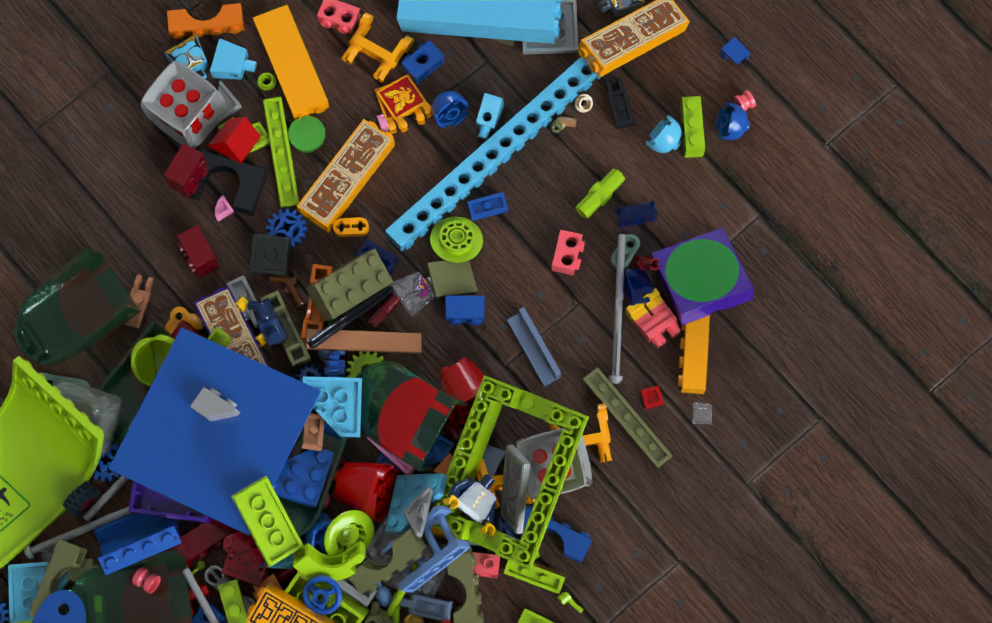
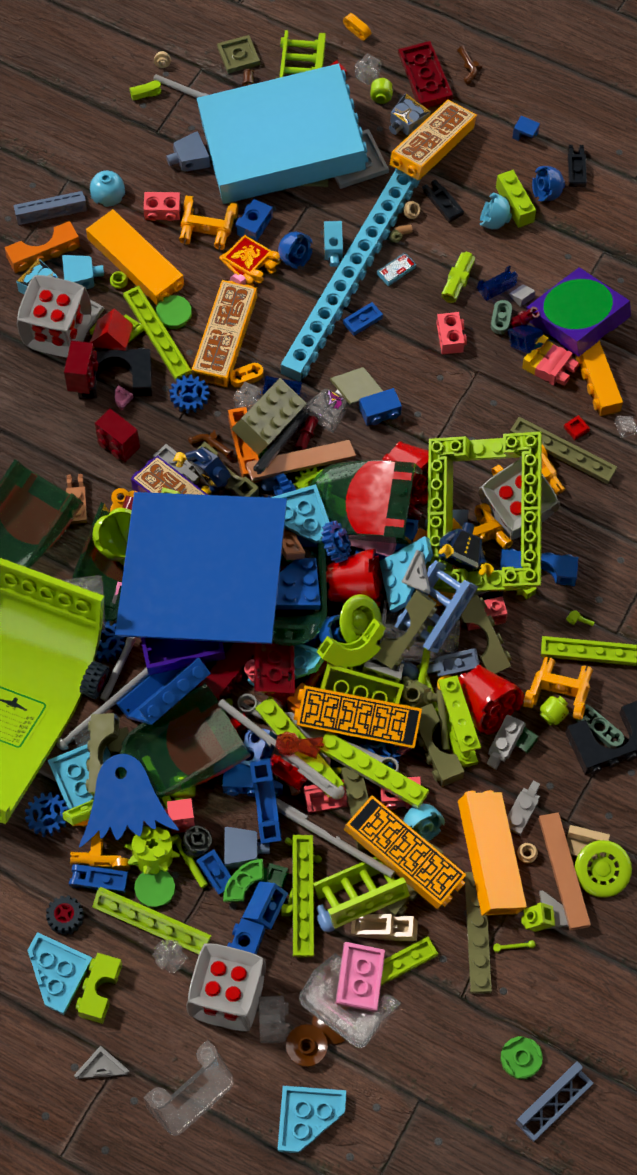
camera: 20 degrees left, 10 degrees down
coral wheel [132,567,161,594] -> none
light grey slope [190,387,240,421] -> none
lime tile [231,476,304,567] -> none
pearl dark grey tile [249,233,291,276] -> none
blue piece [303,575,342,615] -> none
lime wheel [430,217,483,263] -> none
light grey tile [499,444,530,534] -> none
lime plate [504,560,566,594] -> none
sand blue fence [507,307,561,387] -> none
light grey bar [608,234,626,384] -> none
coral wheel [734,90,756,111] -> none
none -> clear brick [233,382,262,412]
none -> blue gear [321,521,352,563]
none -> tile [377,253,416,286]
none -> light grey slope [509,285,535,307]
none -> black hinge [567,145,587,187]

